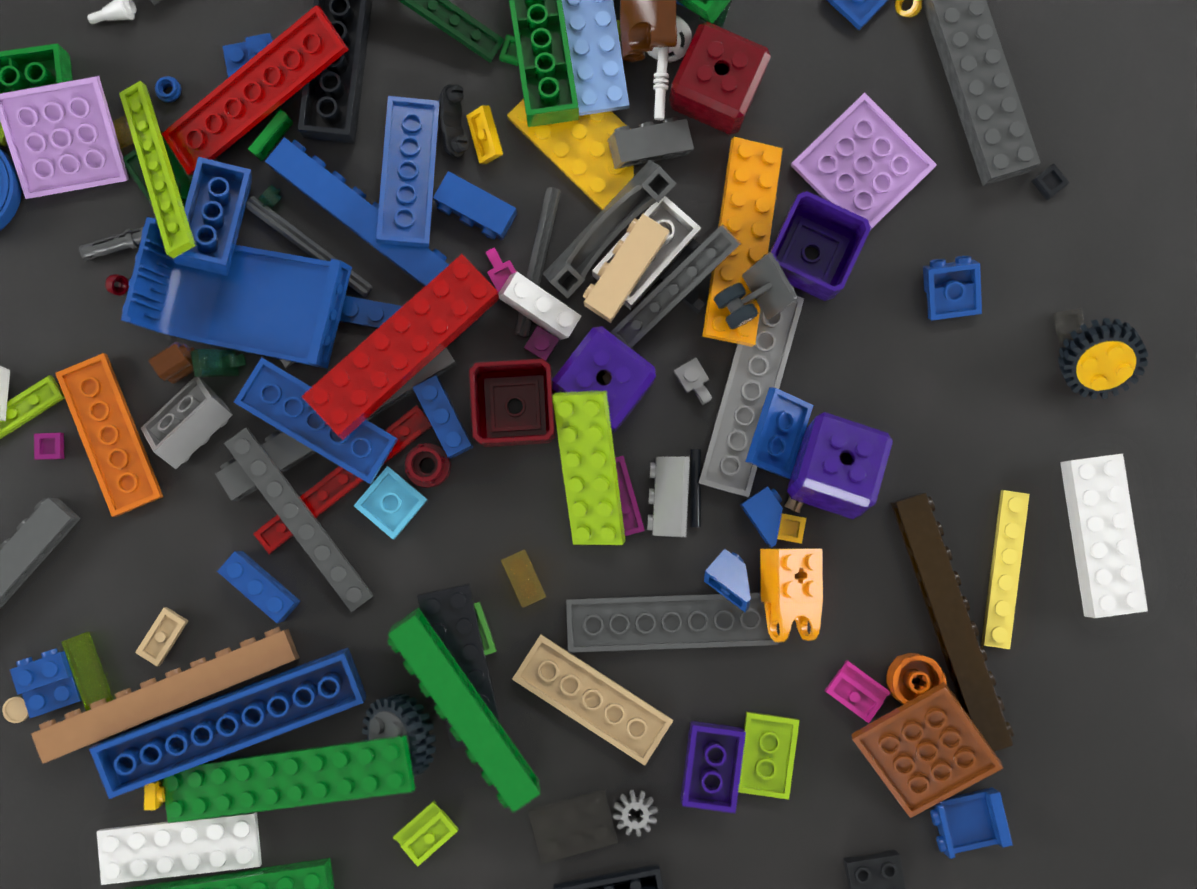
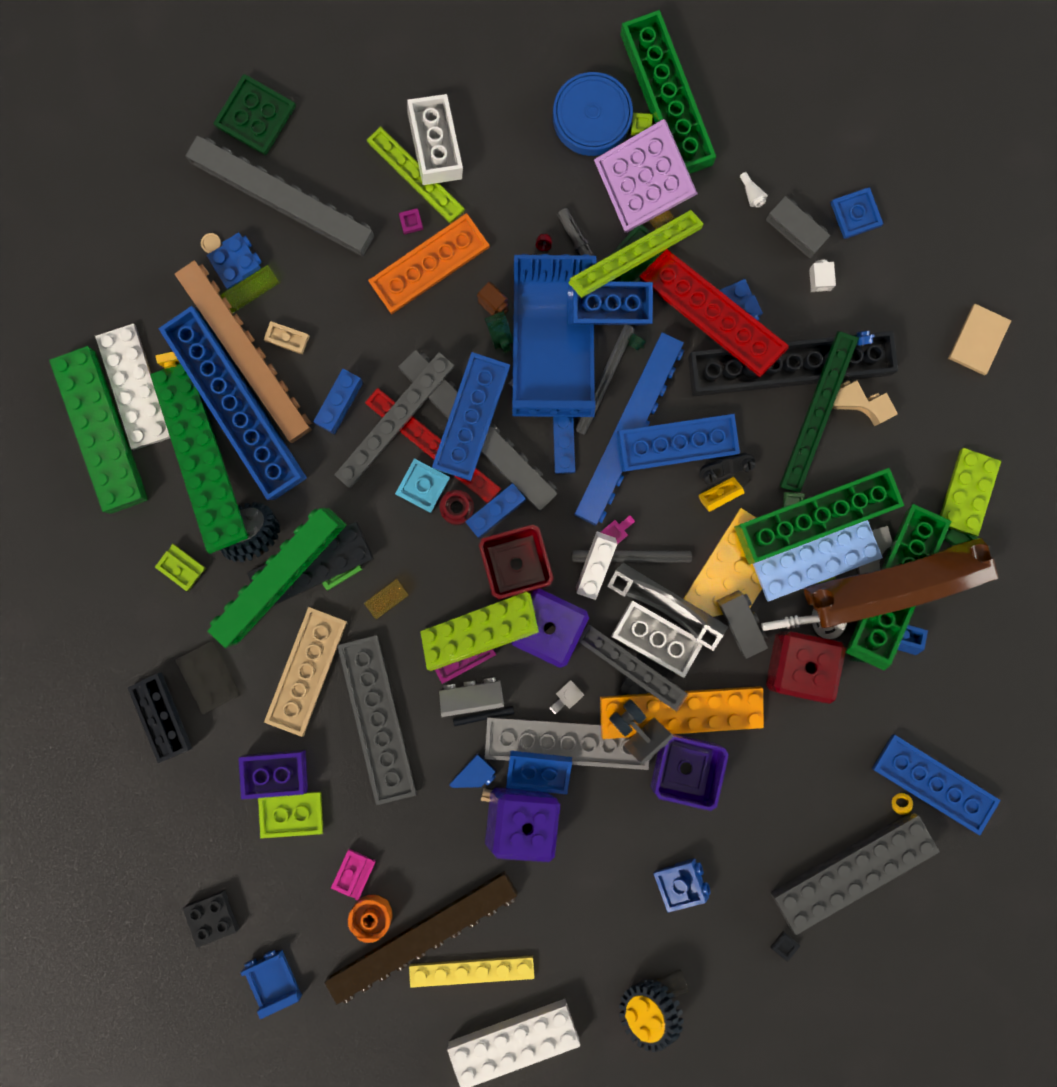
camera: 75 degrees right, 0 degrees up
light grey slope [141,375,233,469] -> none
blue plate [155,76,181,103] -> none
green tile [248,109,293,161] -> none
red brick [302,254,499,440] -> none
blue brick [433,171,517,240] -> none
magenta plate [524,326,560,362] -> none
tan brick [583,214,670,323] -> none
light grey gear [613,790,658,837] -> none
slope [704,549,751,612] -> none
light orange brick [760,548,823,642] -> none
yellow plate [777,513,806,544] -> none
lavender plate [790,93,937,229] -> none
dark orange plate [852,682,1003,818] -> none

